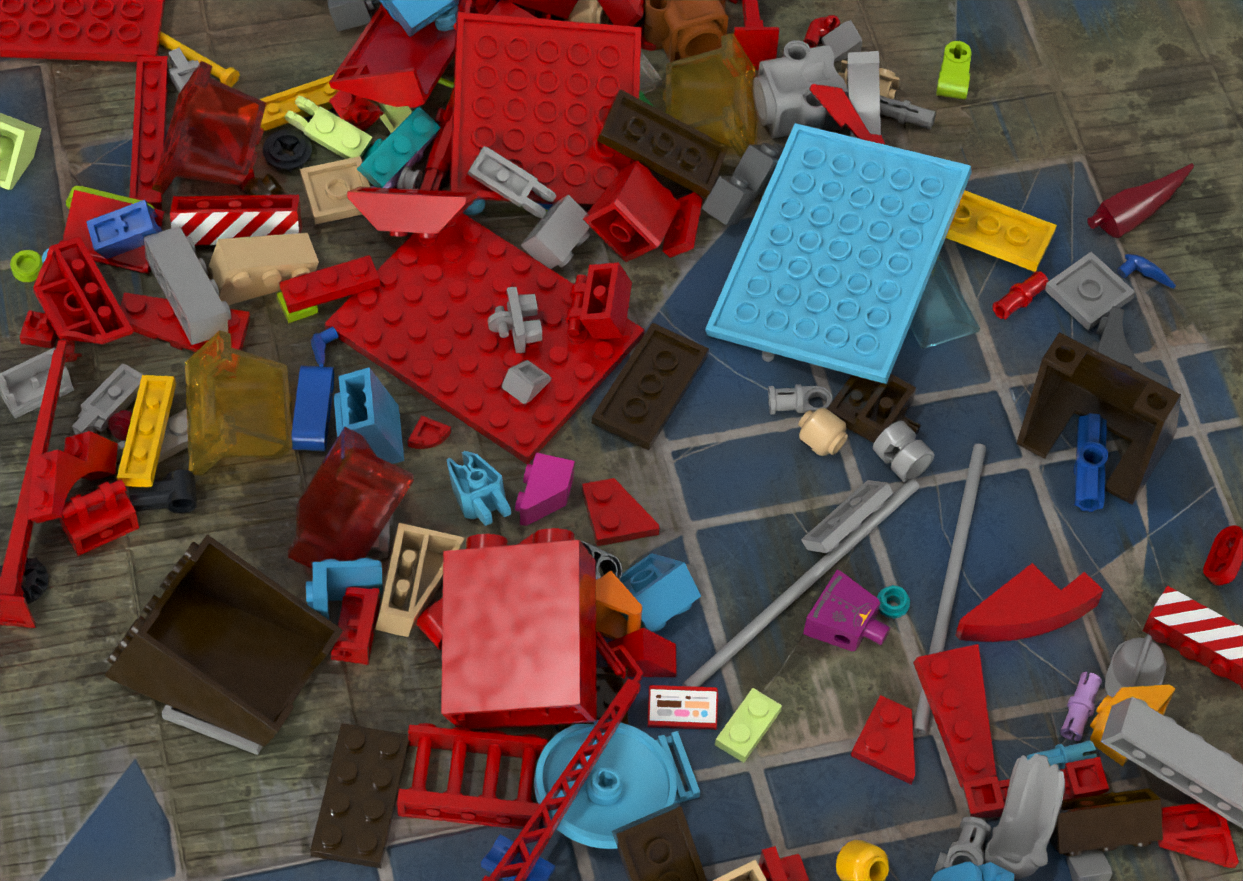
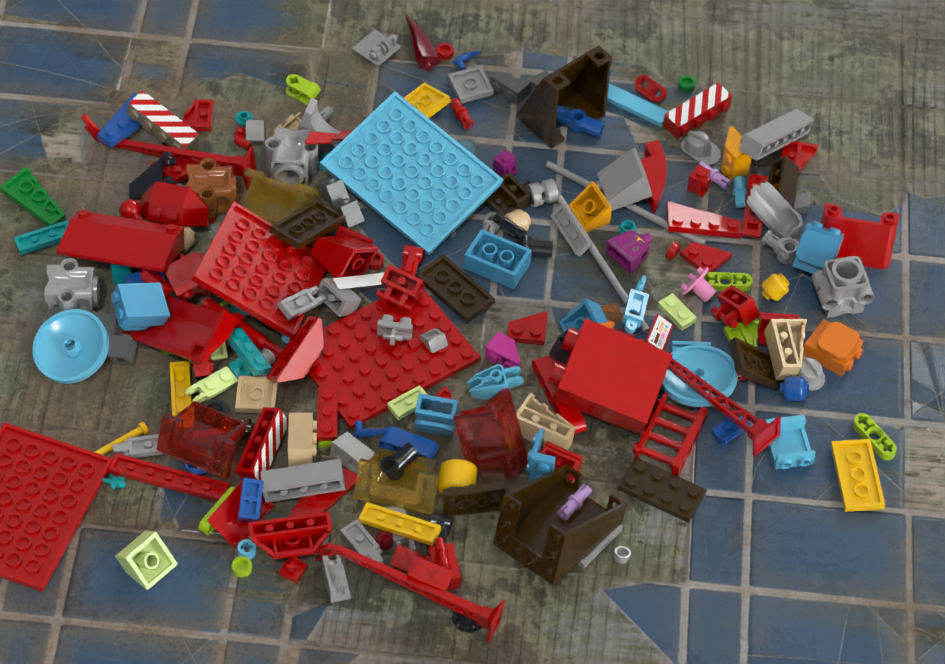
camera: 70 degrees left, 5 degrees down
none -> teal plant [102,473,126,490]
none -> teal plate [235,111,253,128]
none -> light grey hinge [330,432,376,476]
none -> white sticker [332,273,384,289]
none -> light grey hinge [352,29,401,67]
none -> red tile [369,252,384,270]
none -> black piece [380,442,420,481]
none -> yellowish green plate [387,385,427,421]
none -> red piece [400,245,424,276]
none -> red tile [436,43,454,60]
none -> yellow head [438,459,478,495]
none -> dark brown plate [442,482,505,517]
none -> dark azure brick [464,229,532,290]
none -> black axle [492,213,526,238]
none -> magenta brick [493,149,518,177]
none -> black piece [516,235,553,257]
none -> lavender pin [558,484,592,520]
none -> light orange slope [569,181,612,232]
none -> light grey slope [596,148,652,211]
none -> clear orange tile [601,302,623,323]
none -> medium azure tile [607,83,669,127]
none -> light grey hinge [614,546,631,564]
none -> medium azure piece [621,275,649,333]
none -> red tile [665,242,681,261]
none -> bright pink piece [680,267,716,303]
none -> red brick [687,164,712,197]
none -> lime beam [703,272,753,292]
none -> red brick [710,285,760,328]
none -> lime wing [723,319,759,347]

